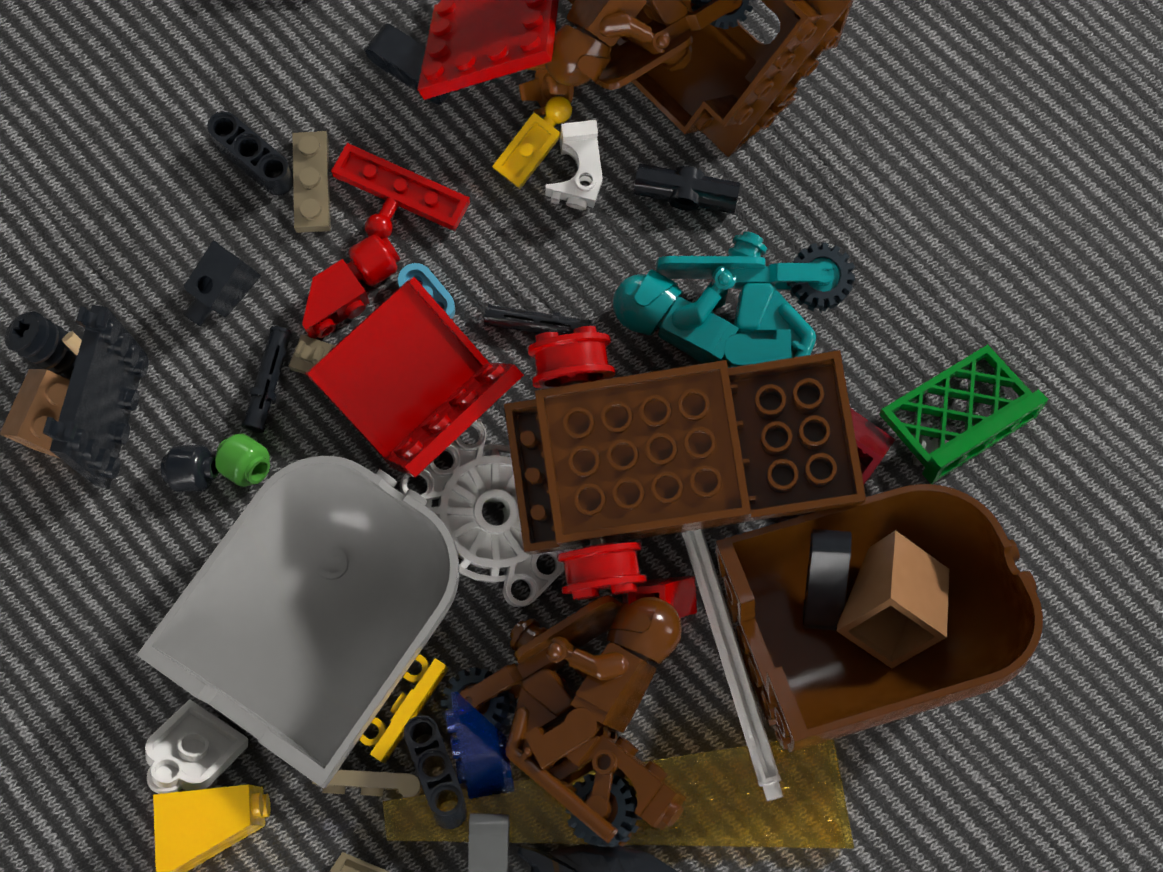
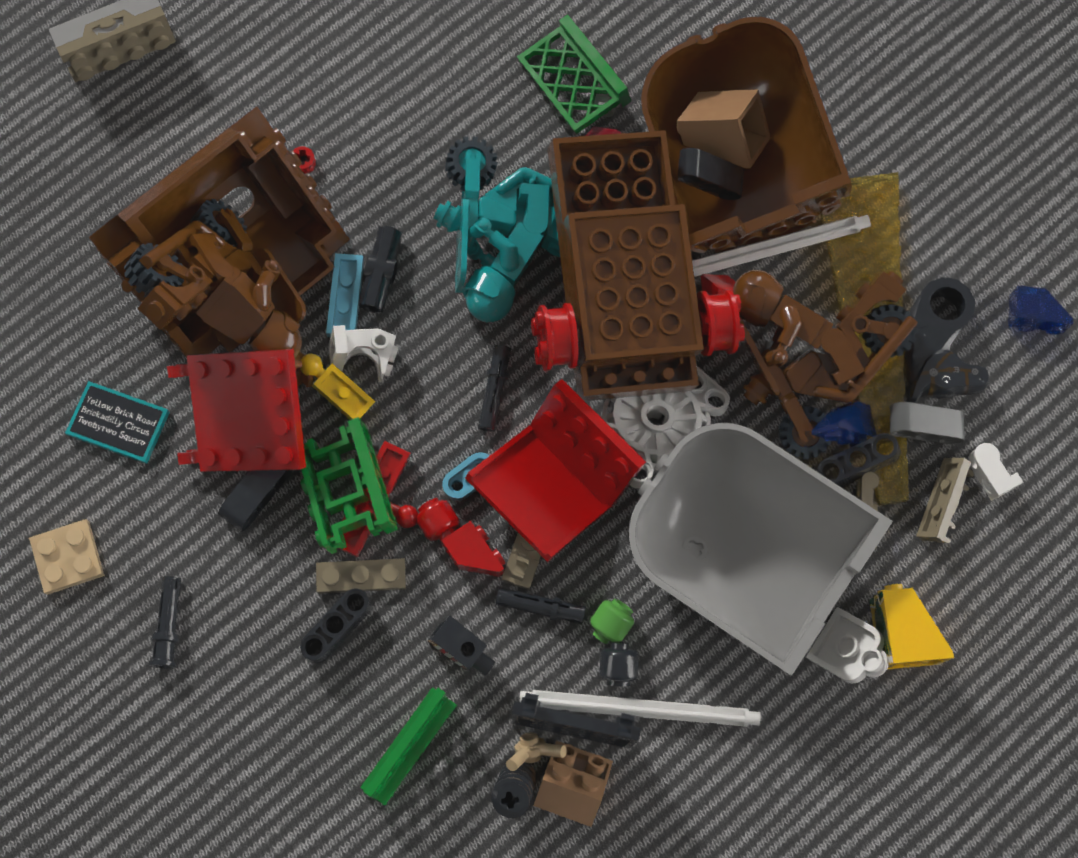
camera: 90 degrees left, 0 degrees up
none -> red bush [293,146,316,174]
none -> green fence [300,417,398,554]
none -> medium azure plate [326,253,364,337]
none -> green fence [360,687,457,806]
none -> white piece [520,690,761,727]

